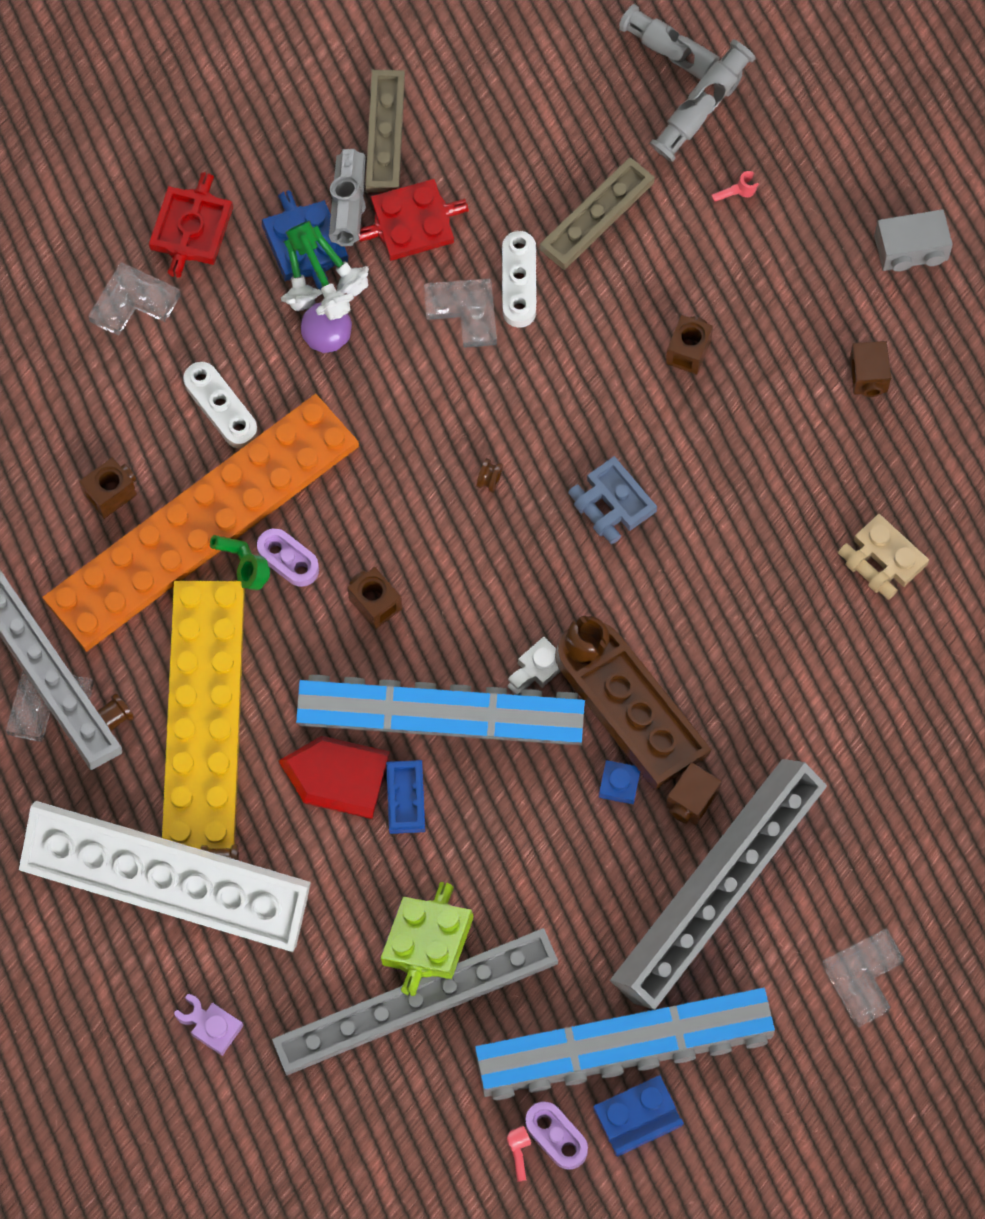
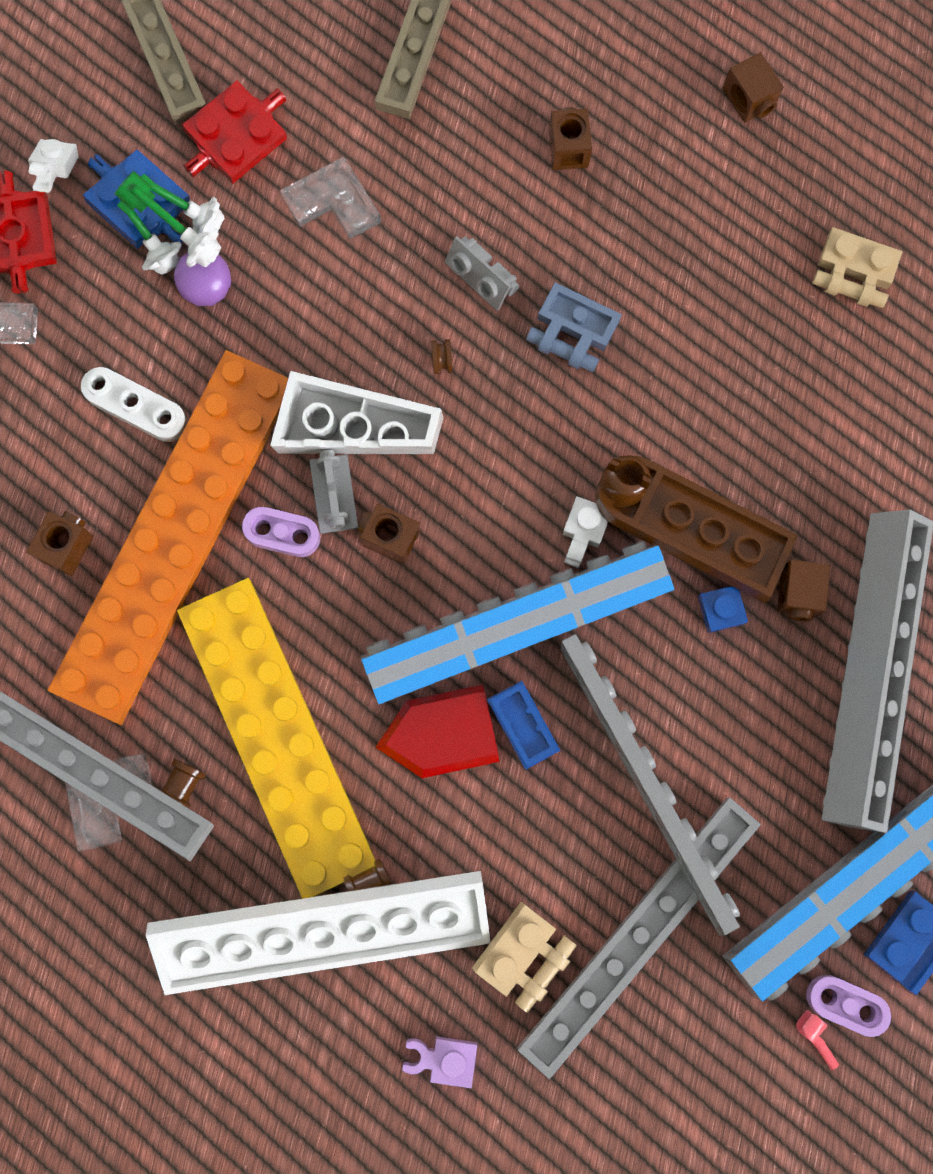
camera: 30 degrees left, 10 degrees up
green plate [210,535,270,590] -> none
light grey piece [329,149,366,247] -> none
lime plate [380,882,474,996] -> none
white plate [502,231,536,328] -> none
none -> white plate [28,139,79,193]
none -> white wedge [270,371,443,454]
none -> light grey hinge [310,450,358,534]
none -> light grey hinge [444,236,520,311]
none -> tan plate [472,902,577,1013]
none -> light grey plate [560,634,740,936]

